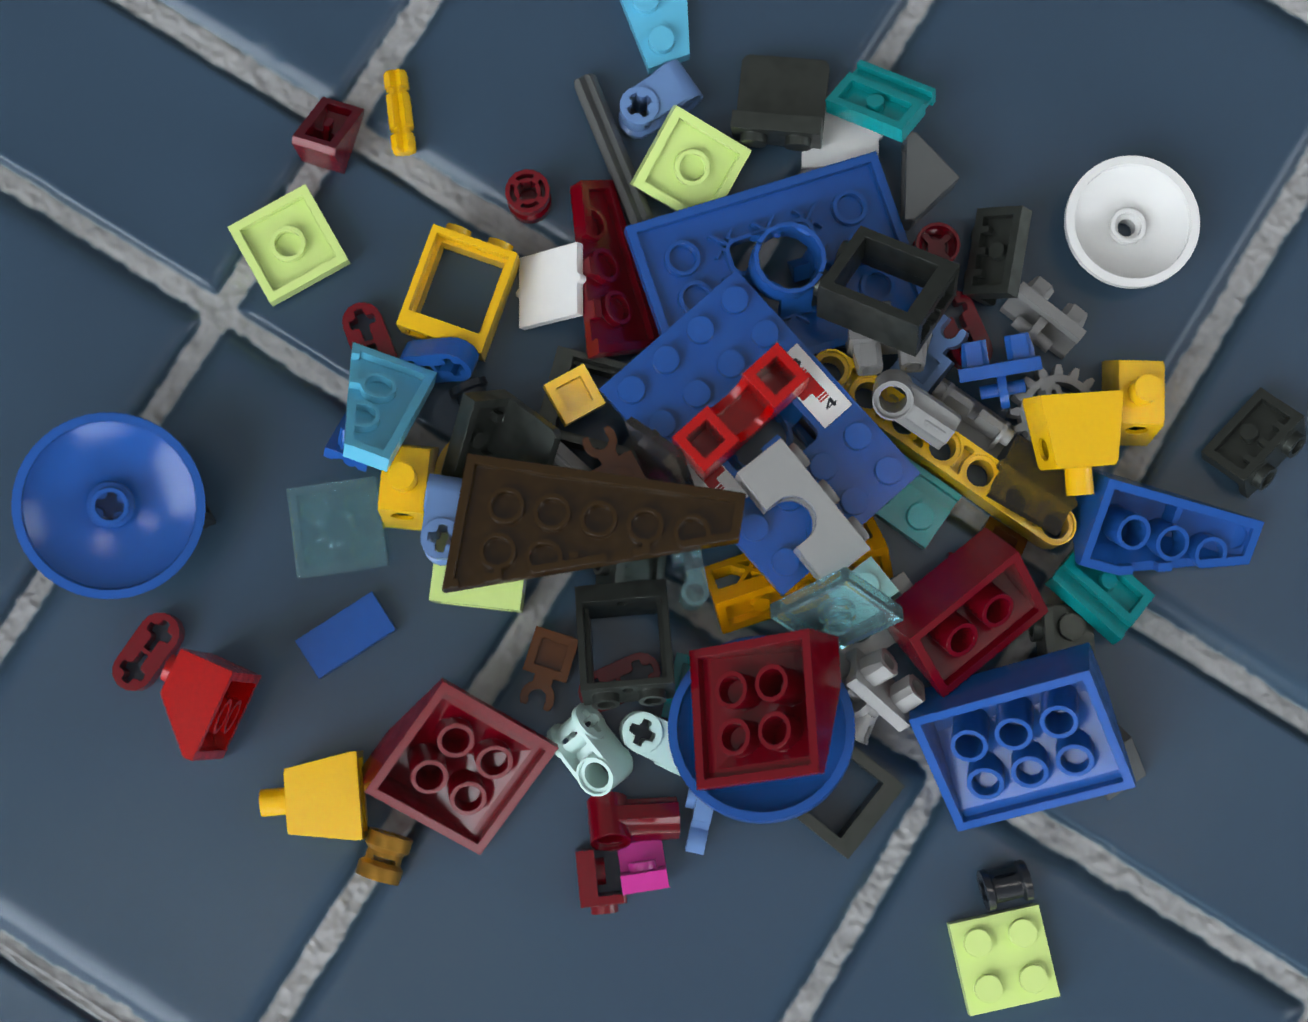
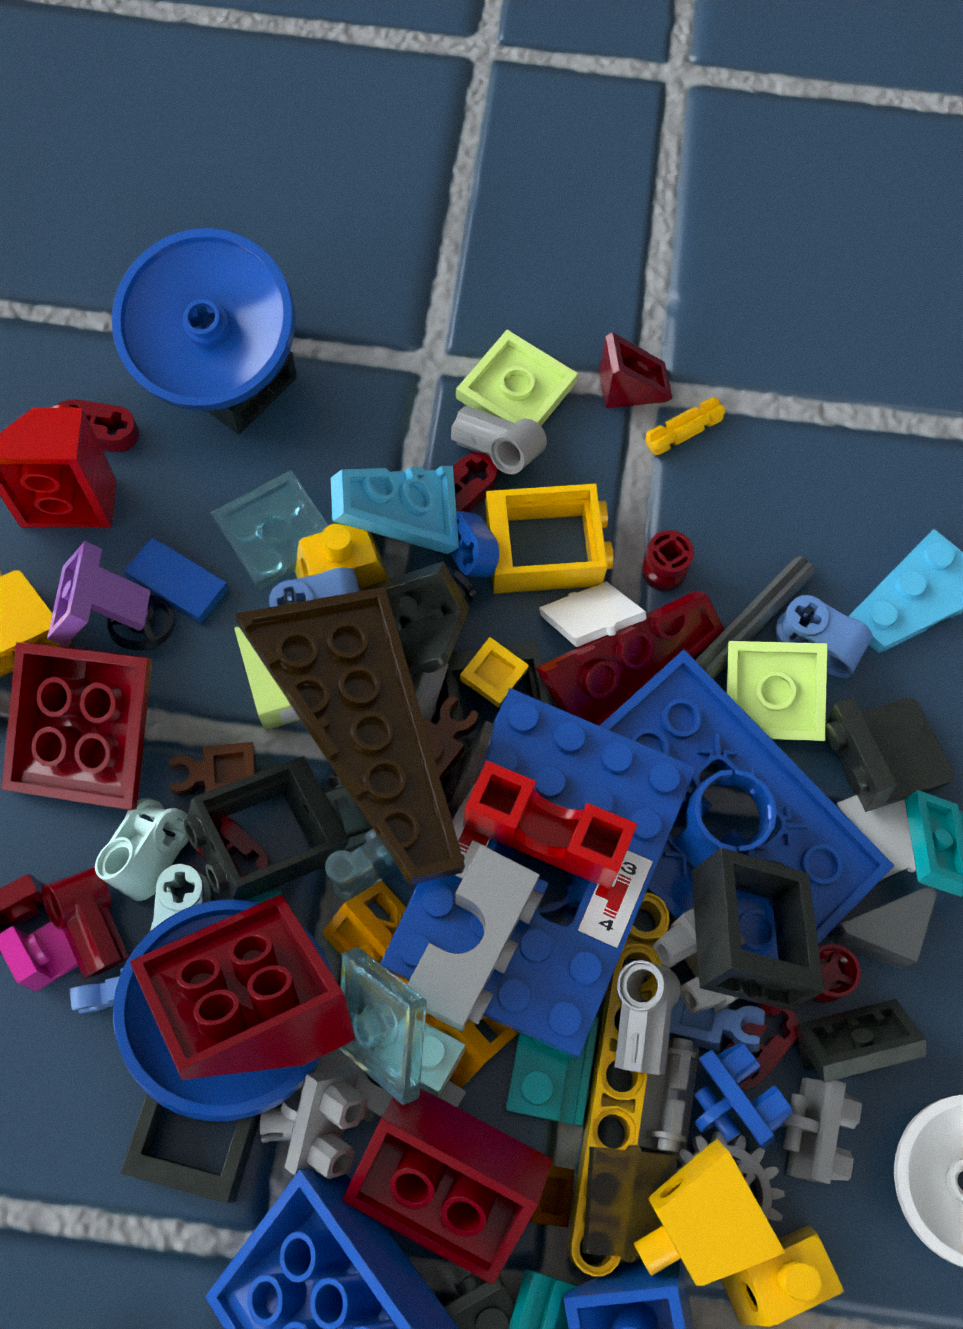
camera: 65 degrees right, 15 degrees down
none -> medium lavender piece [47,541,175,651]
none -> light grey piece [451,405,547,474]

